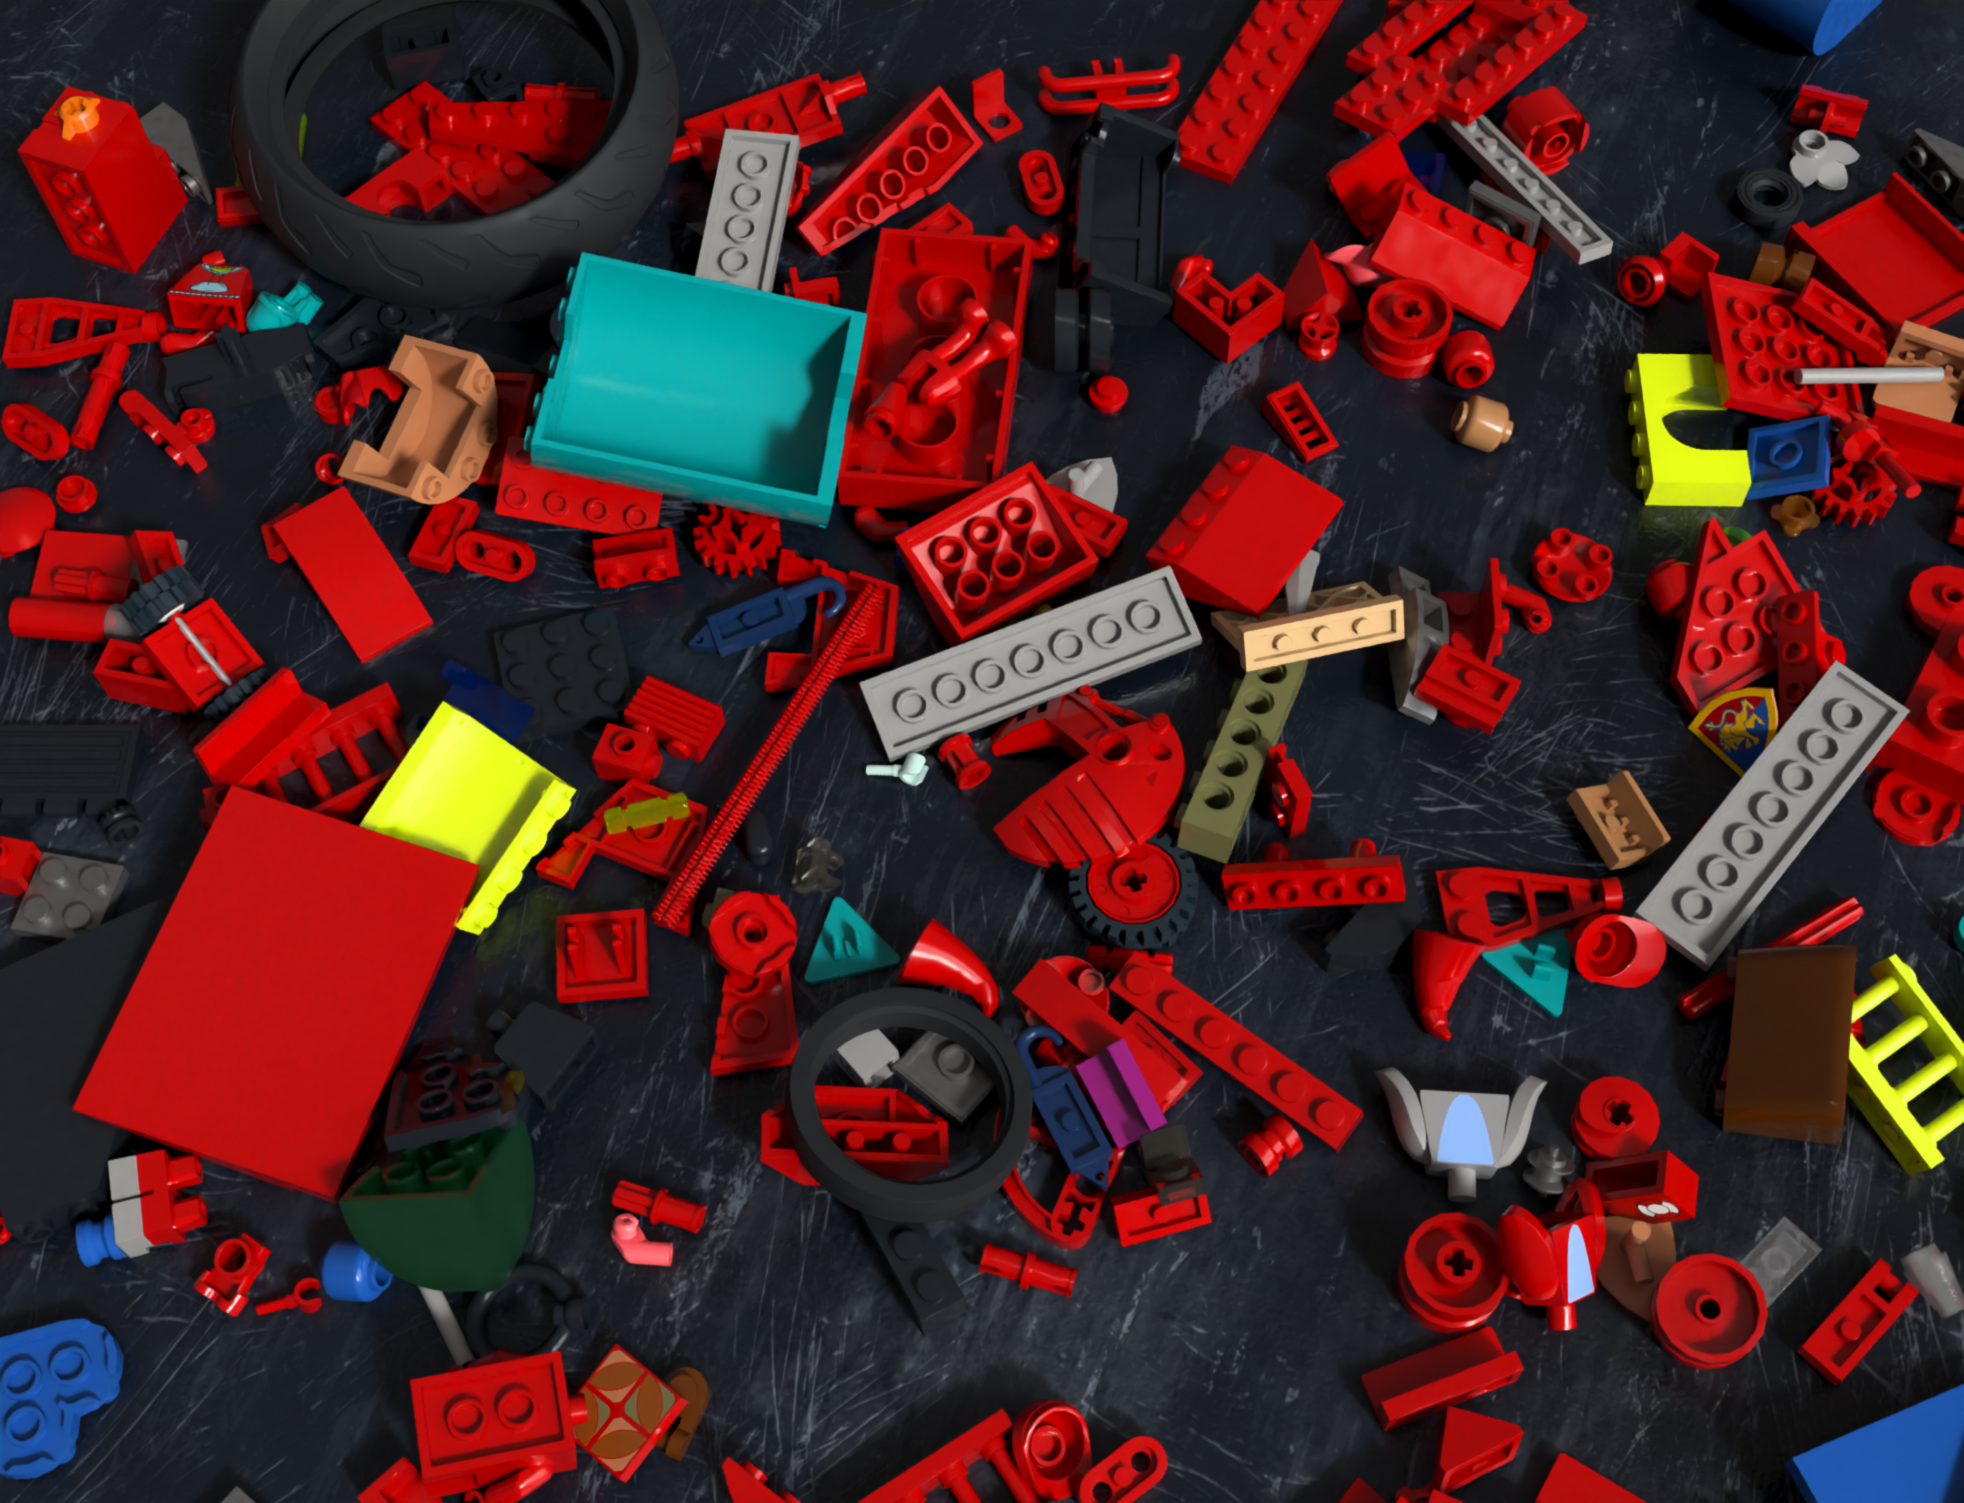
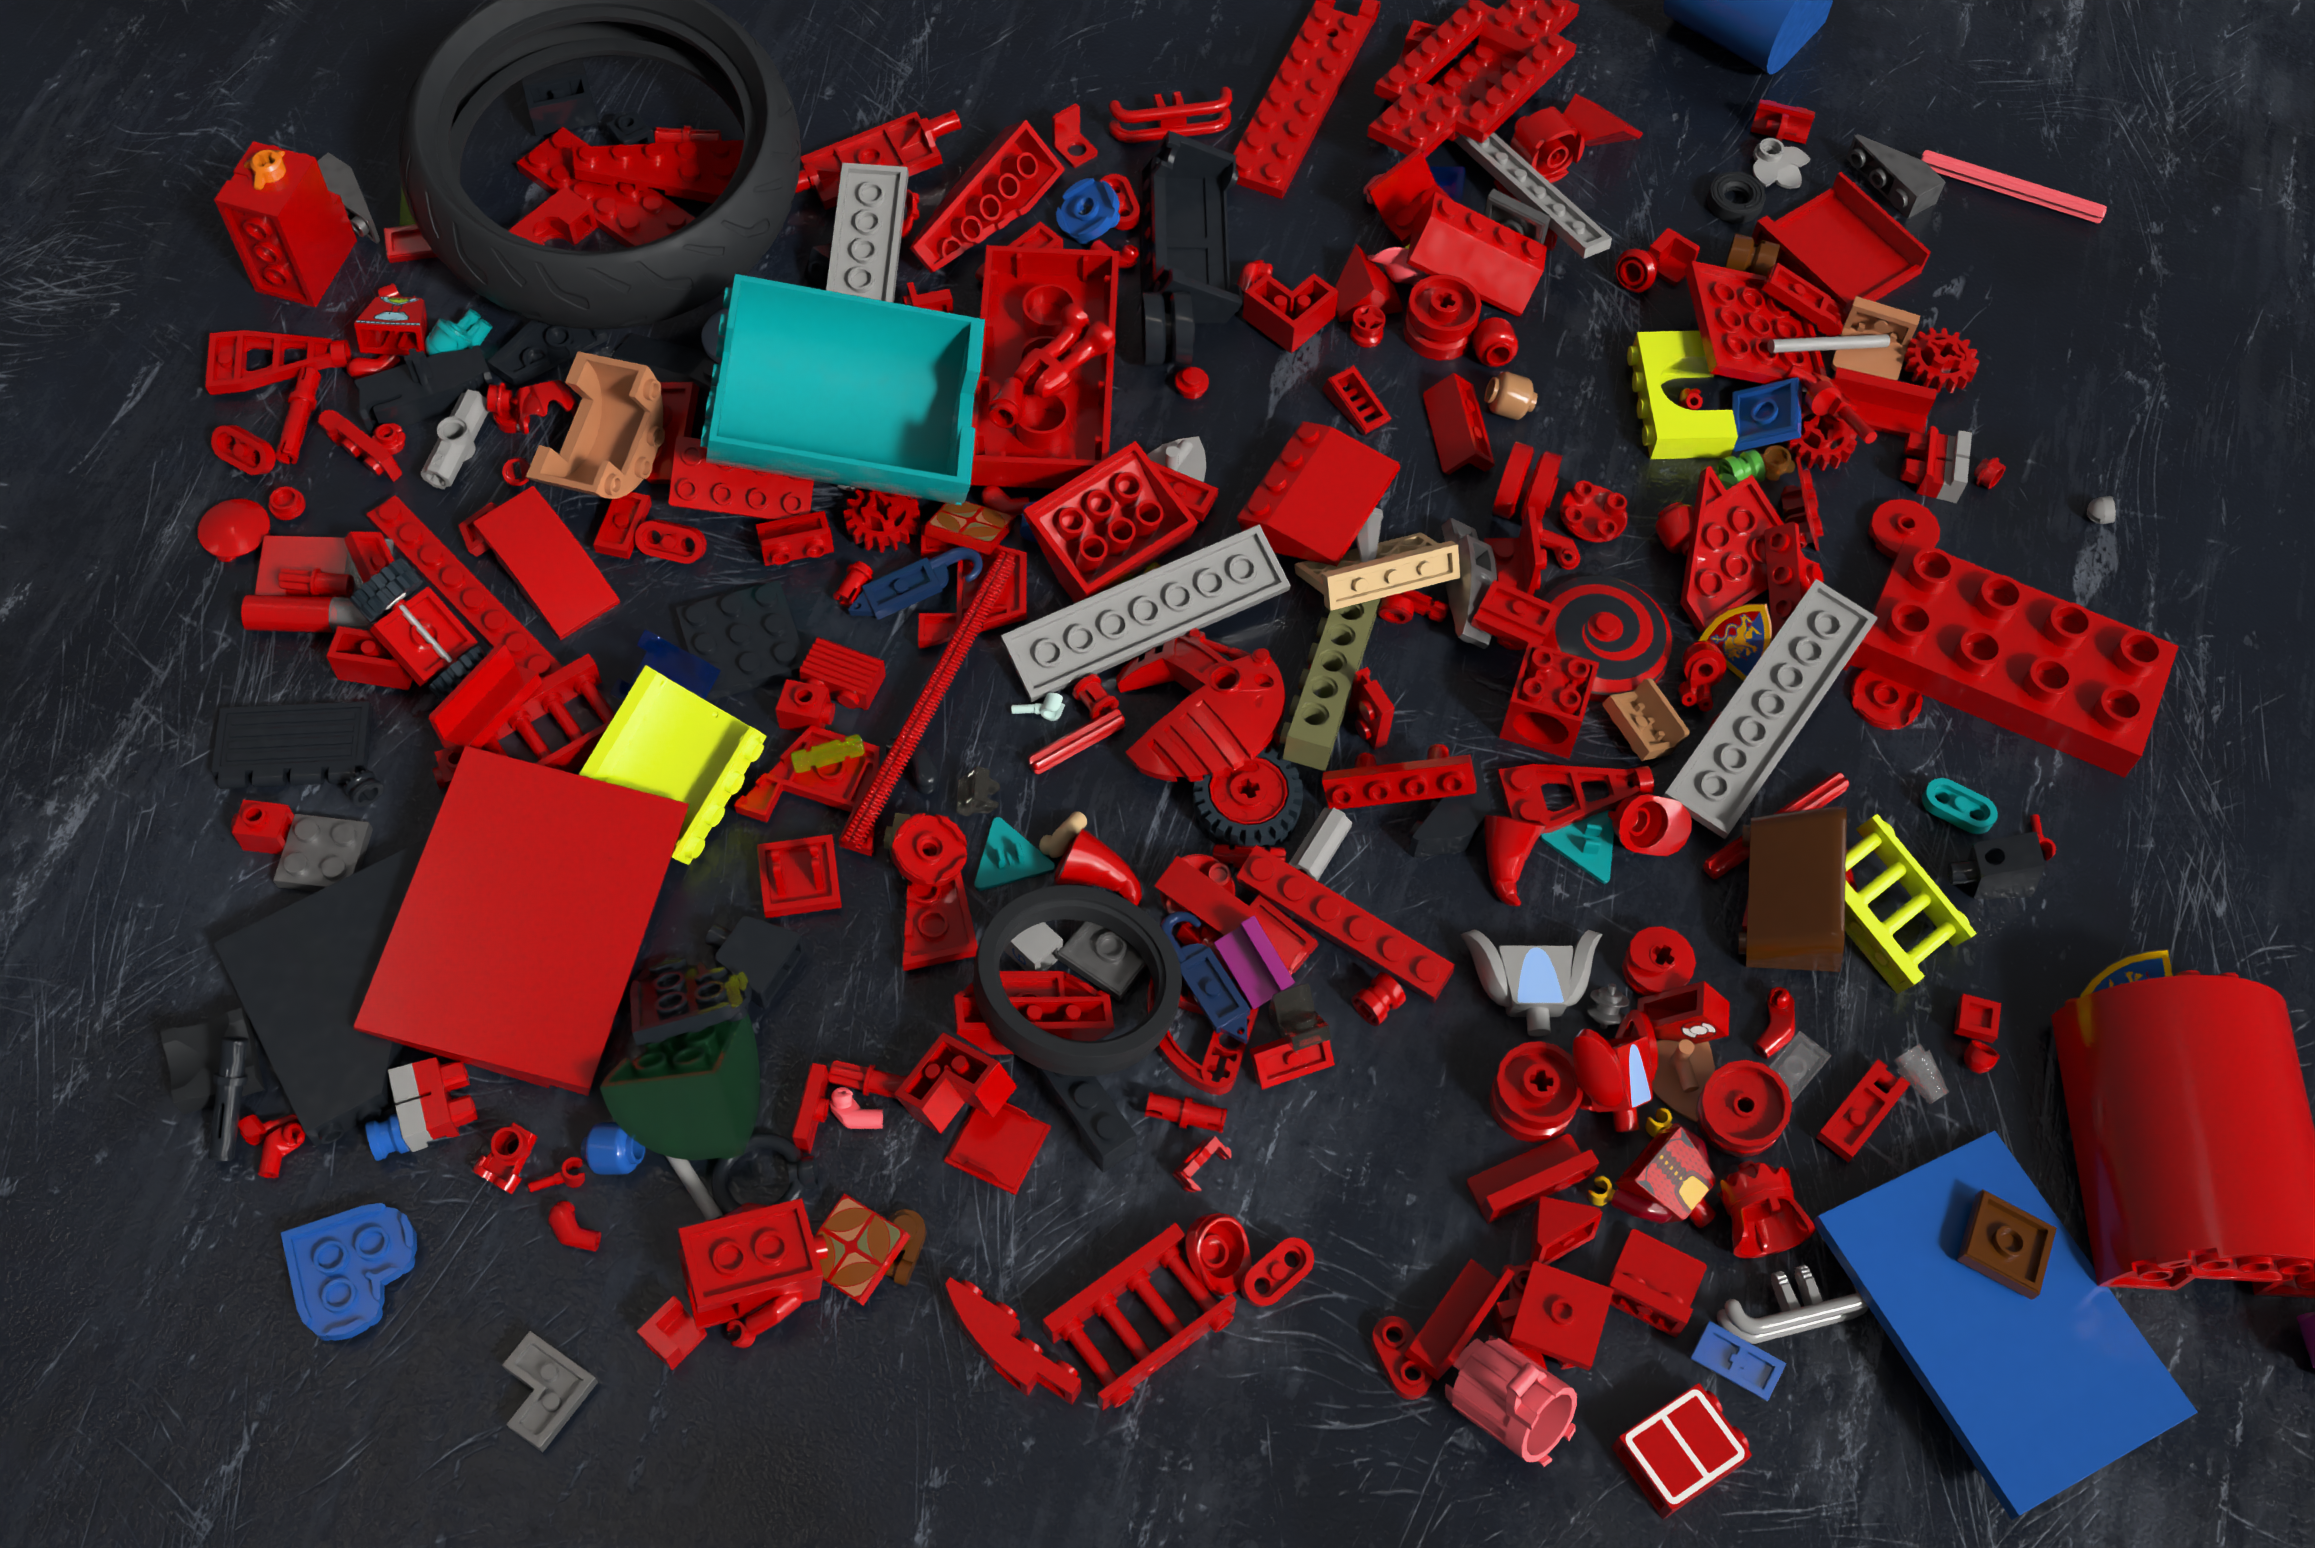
camera: 10 degrees left, 0 degrees up
none -> red plate [366,495,563,679]
none -> light grey piece [421,389,488,490]
none -> red plate [487,382,512,416]
none -> red arm [548,1201,601,1252]
none -> red plate [792,1063,829,1154]
none -> red pin [833,561,873,608]
none -> red brick [894,1032,1017,1134]
none -> tile [924,501,1016,555]
none -> red piece [944,1102,1051,1196]
none -> axle [1027,708,1126,774]
none -> tan arm [1039,812,1087,858]
none -> blue plate [1056,178,1120,244]
none -> red piece [1172,1136,1232,1193]
none -> light grey axle [1289,807,1352,881]
none -> red tile [1378,595,1415,624]
none -> red axle [1394,590,1449,622]
none -> red panel [1423,373,1495,475]
none -> red wheel [1492,441,1563,523]
none -> red brick [1499,642,1600,759]
none -> dish [1542,575,1674,702]
none -> red slope [1563,93,1643,147]
none -> torso [1587,1108,1716,1228]
none -> red arm [1678,388,1703,410]
none -> red piece [1678,640,1726,711]
none -> red hat [1717,1161,1816,1259]
none -> bright green wheel [1718,449,1766,483]
none -> red arm [1753,987,1795,1059]
none -> red hinge [1780,457,1824,551]

